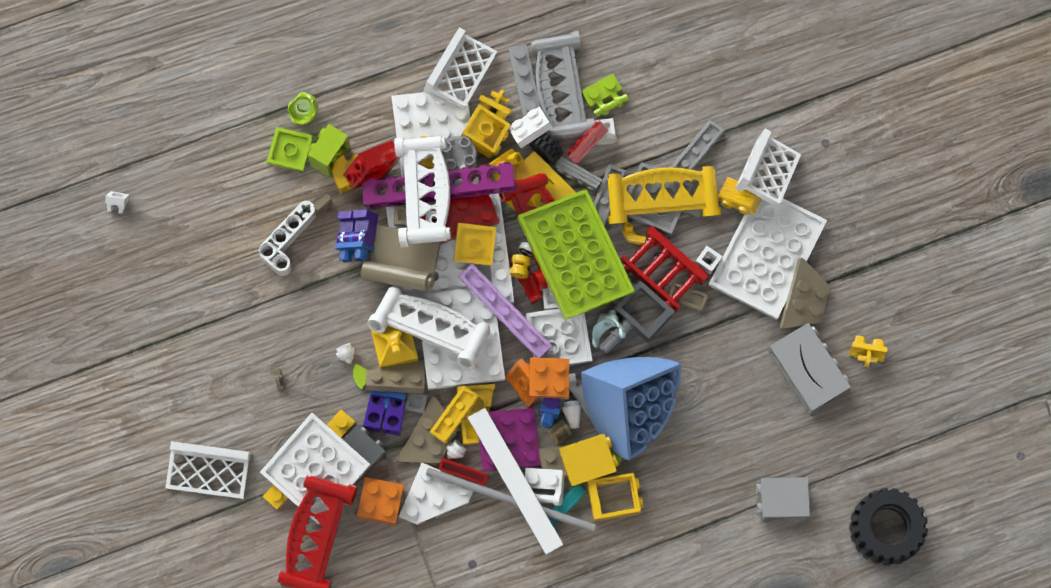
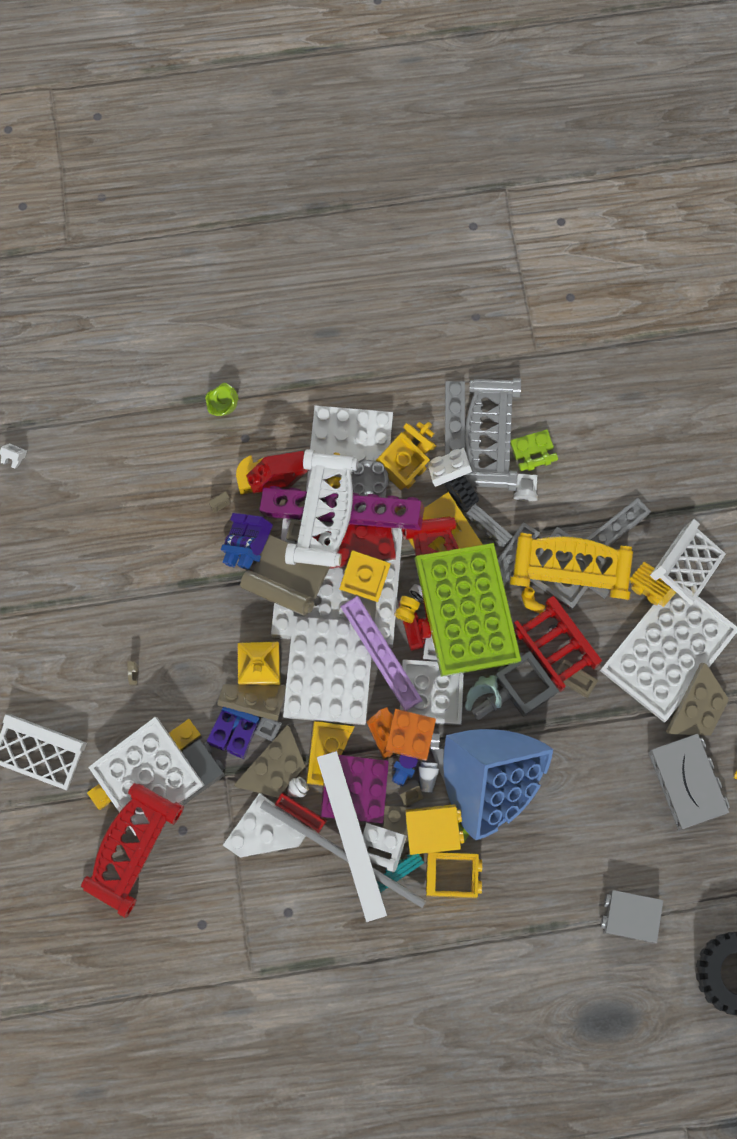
camera: 15 degrees right, 0 degrees up
white beam [259,201,316,276] -> none
lime plate [266,127,313,173] -> none
lime brick [308,124,350,177] -> none
white plate [336,343,355,364] -> none
lime tile [353,363,368,390] -> none
orange brick [357,477,404,527] -> none
white piece [367,286,490,370] -> none
white fence [423,27,497,109] -> none
yellow tile [430,385,480,444] -> none
yellow hips [488,148,523,181] -> none
red piece [567,120,609,165] -> none
white plate [695,246,723,275] -> none

